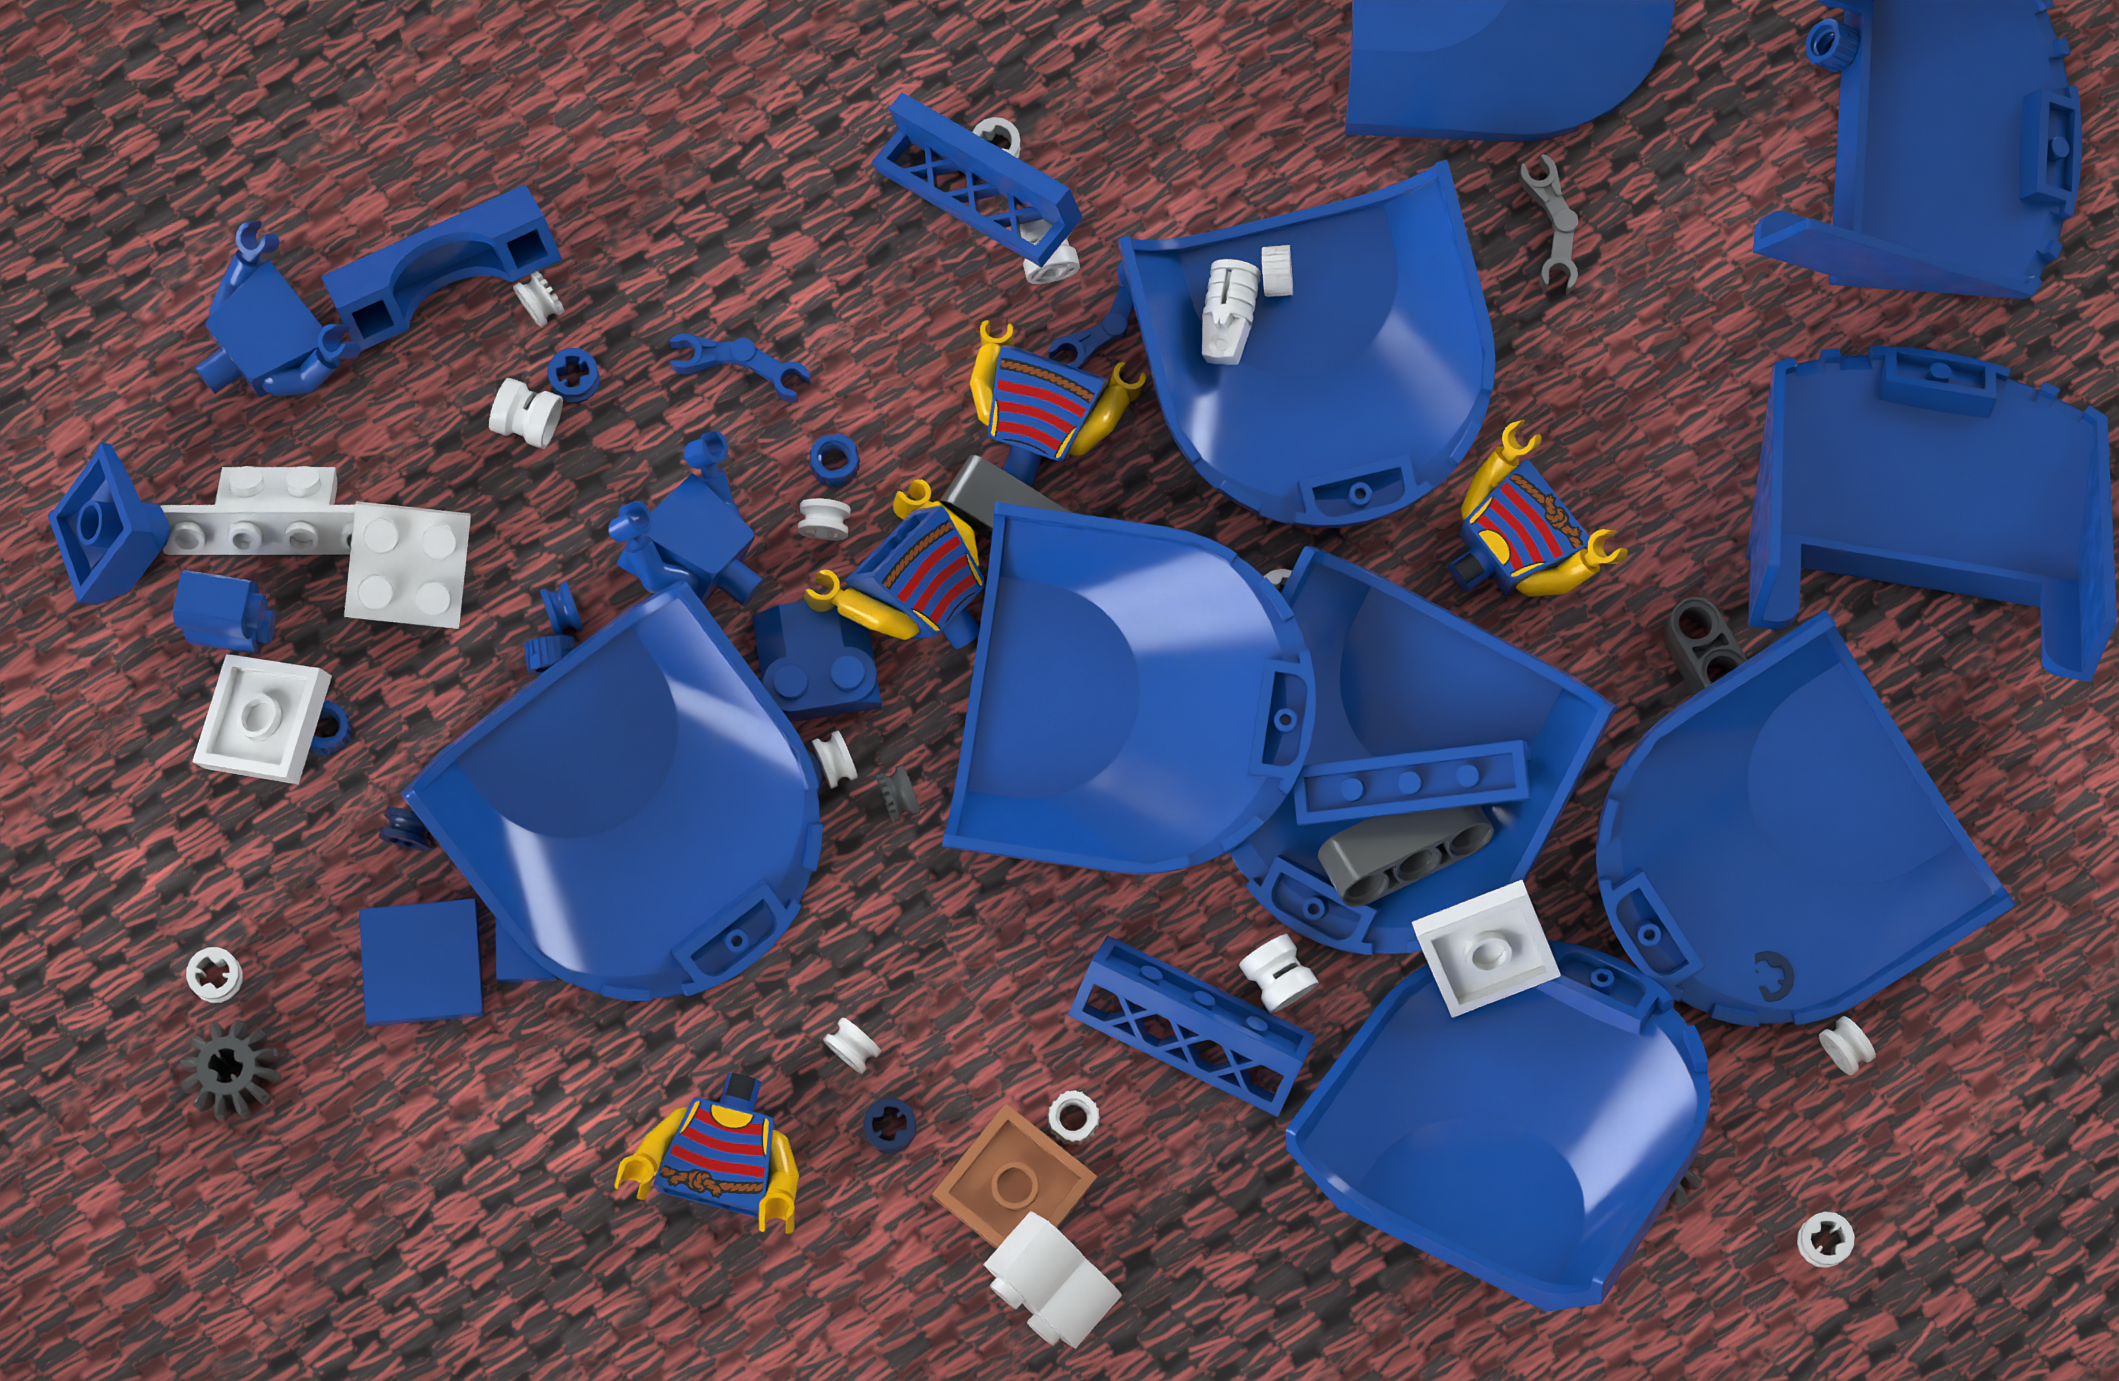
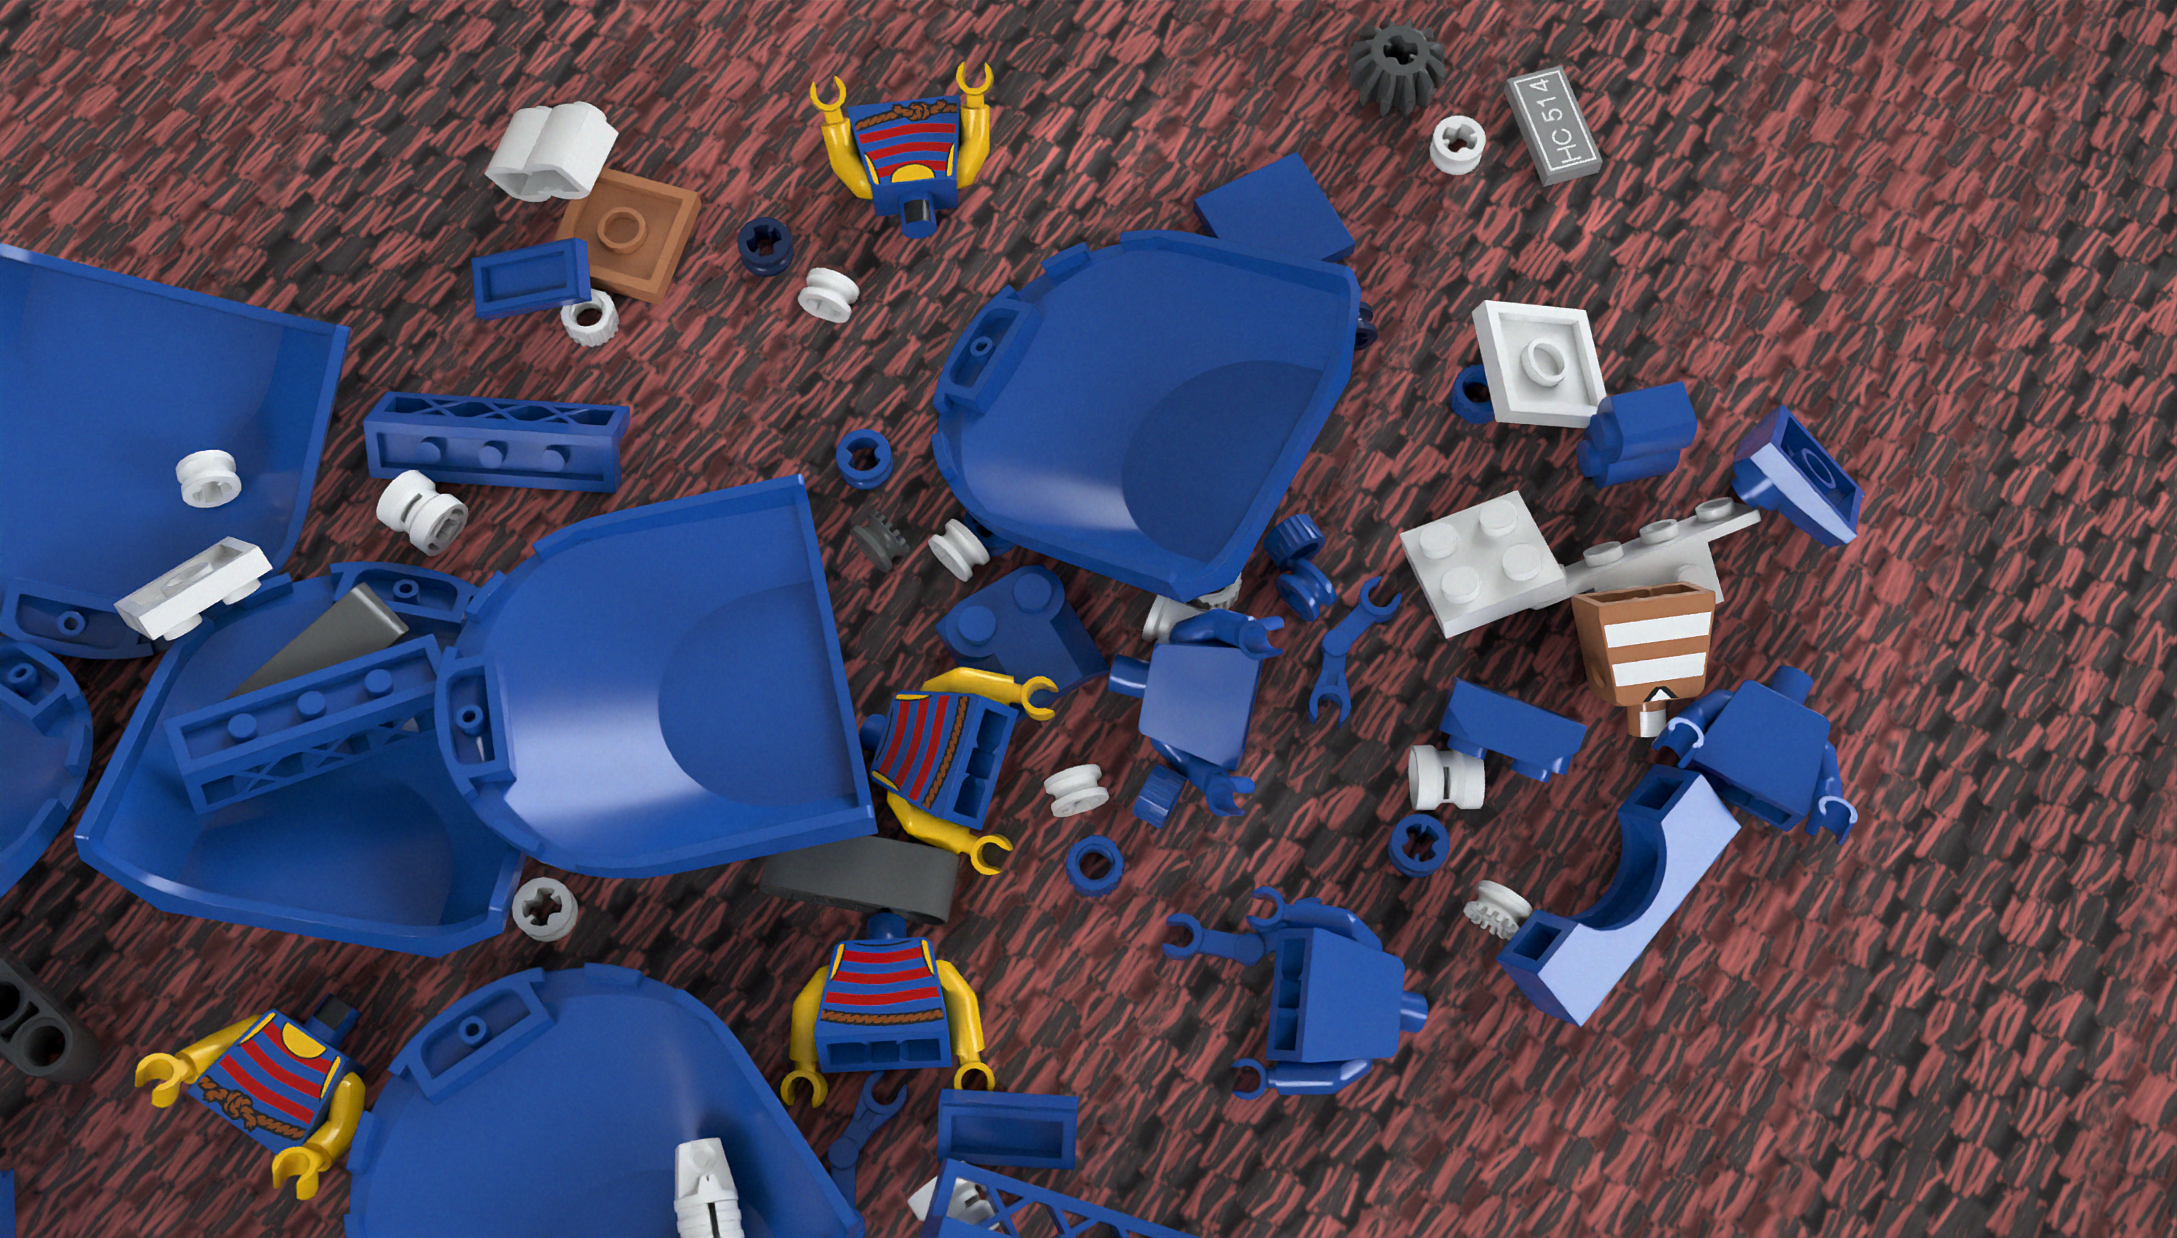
camera: 160 degrees right, 5 degrees down
none -> white bush [176,450,242,508]
none -> blue tile [471,237,592,320]
none -> blue bush [836,429,893,490]
none -> blue tile [937,1088,1079,1170]
none -> blue axle [1132,764,1187,829]
none -> blue torso [1231,887,1428,1100]
none -> blue piece [1307,576,1401,728]
none -> blue slope [1438,676,1587,783]
none -> light grey tile [1504,65,1603,187]
none -> nougat torso [1571,581,1716,737]

